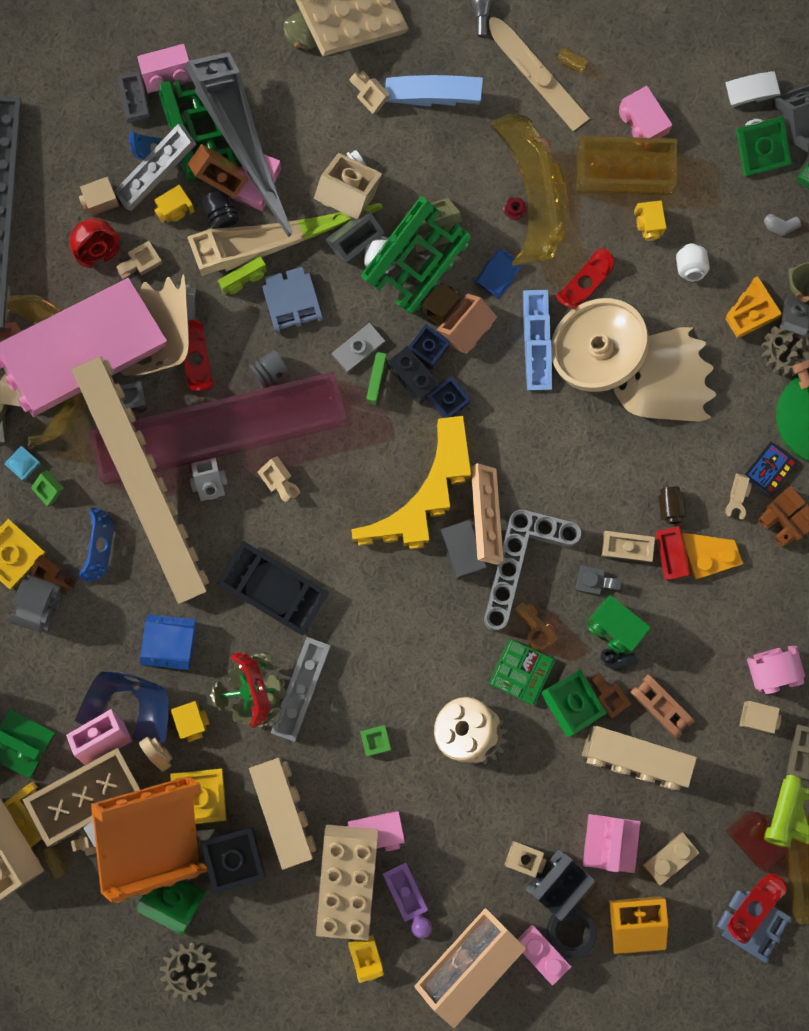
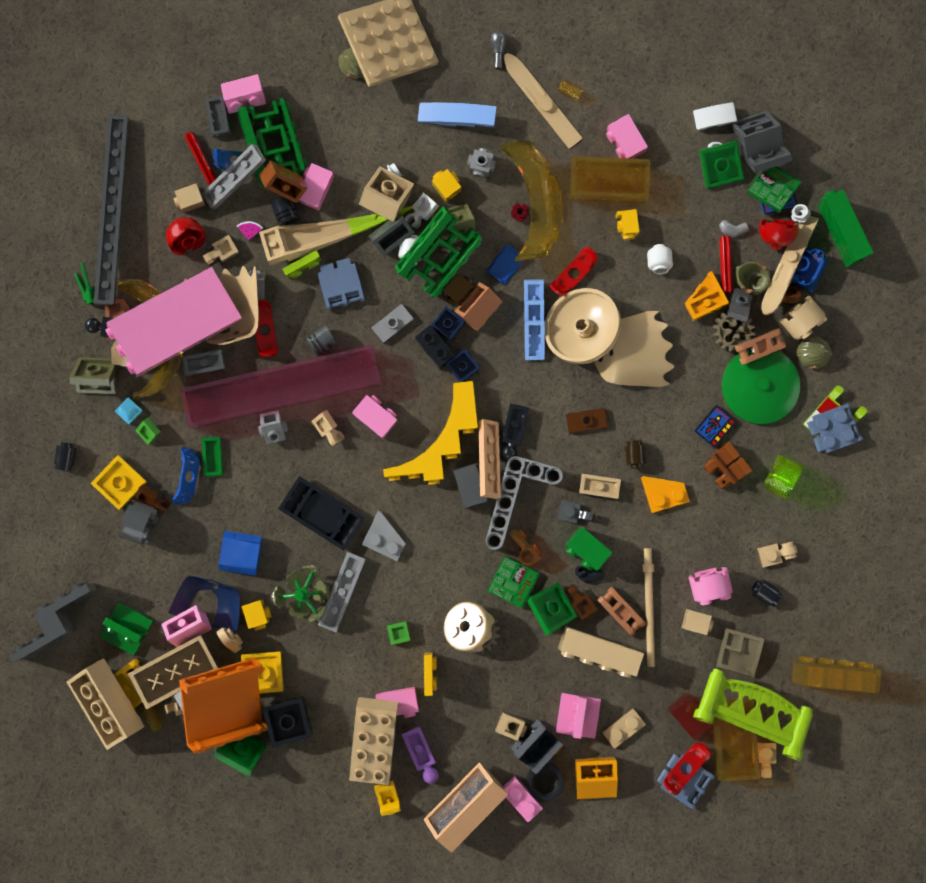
camera: 10 degrees right, 5 degrees up
tan brick [71,356,209,604] -> none
yellow brick [154,185,195,223] -> none
dark tan gear [160,941,218,1001] -> none
dark grey plate [185,52,292,237] -> none
red piece [231,652,271,728] -> none
tan brick [249,758,317,870] -> none
tan plate [350,71,390,114] -> none
bright green tile [366,352,386,406] -> none
red tile [655,526,691,580] -> none
tan plate [725,473,752,520] -> none
none -> red axle [184,132,217,185]
none -> green tile [201,436,223,477]
none -> dark pink tile [236,221,264,241]
none -> bright pink brick [352,395,398,439]
none -> light grey wing [362,511,406,561]
none -> white plate [405,193,439,229]
none -> yellow plate [424,652,437,696]
none -> yellow brick [432,169,461,202]
none -> light grey brick [467,148,496,178]
none -> black plate [502,403,529,461]
none -> reddish brown plate [566,408,608,433]
none -> tan bar [642,548,655,667]
none -> red axle [719,236,733,293]

